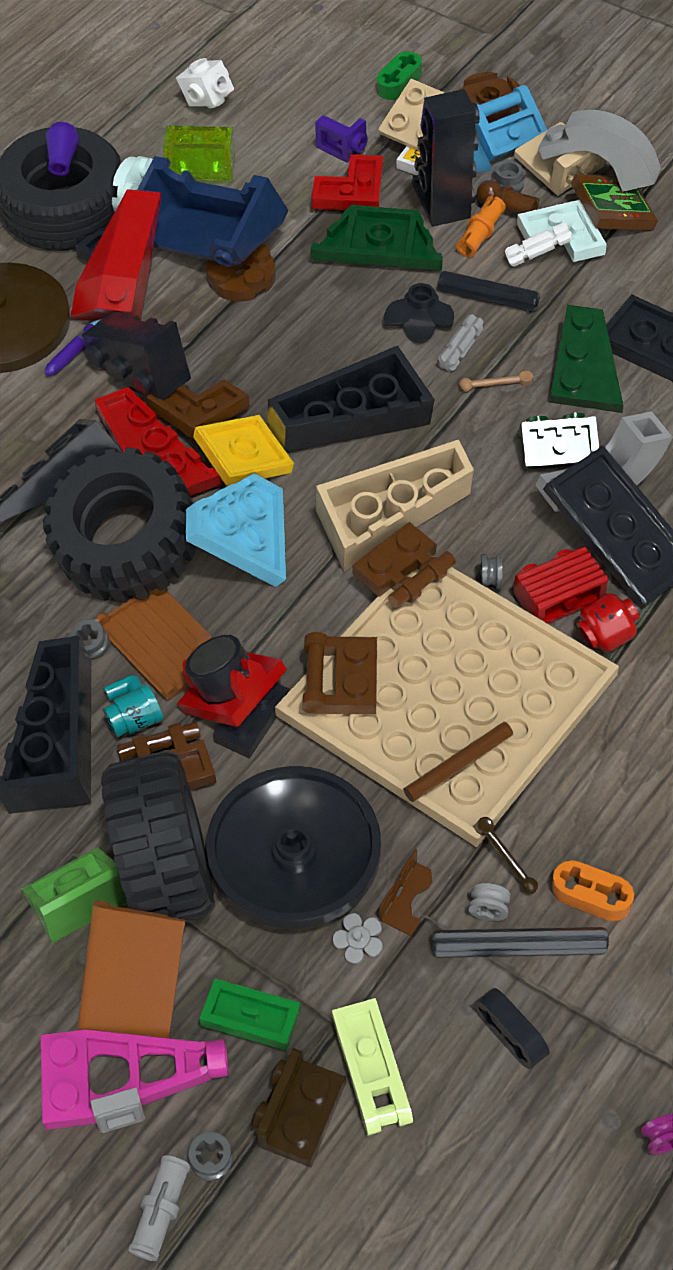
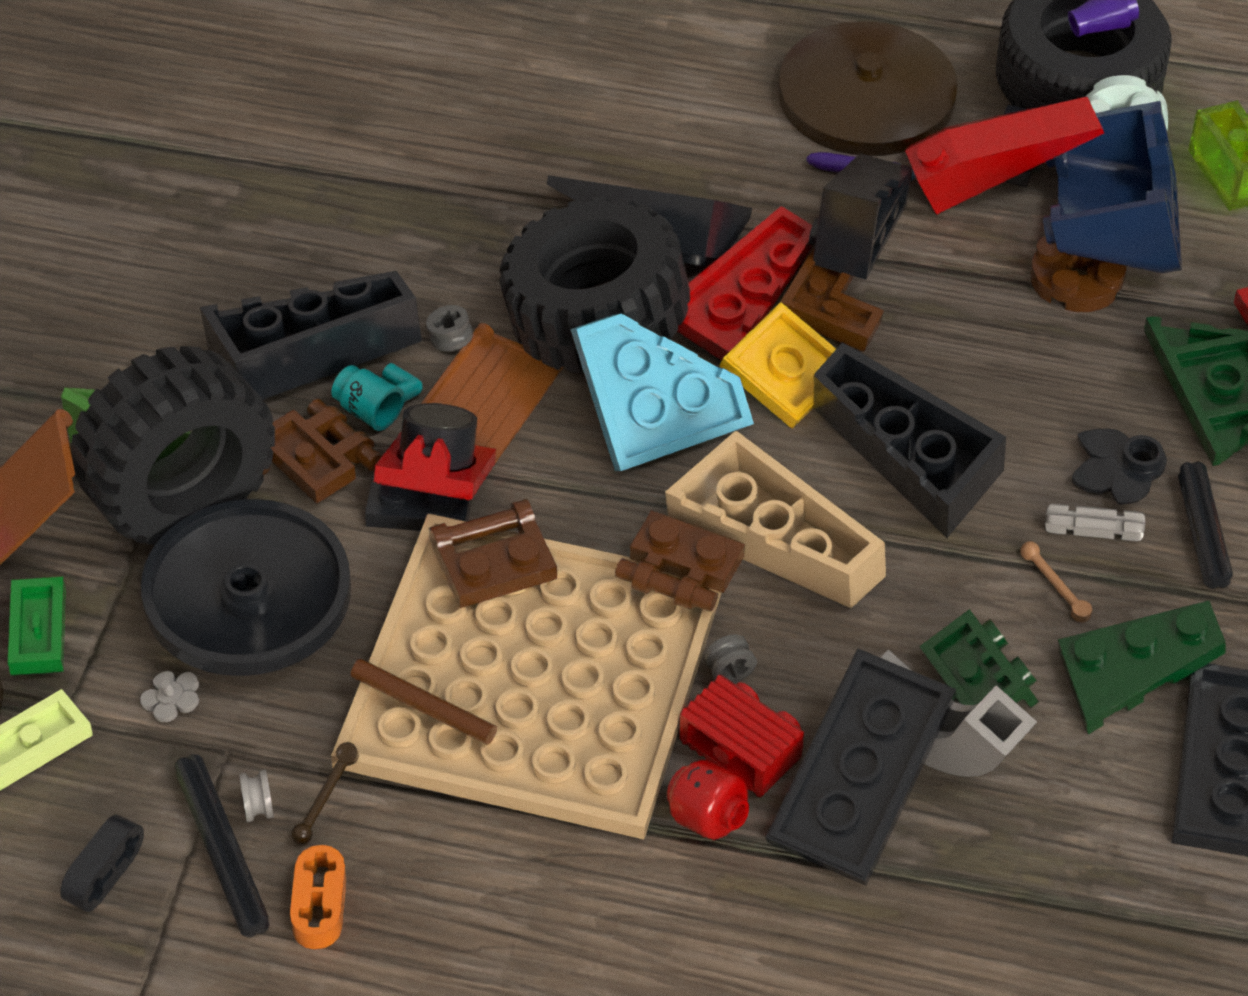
camera: 65 degrees right, 5 degrees down
reddish brown piece [380,848,432,937] -> none

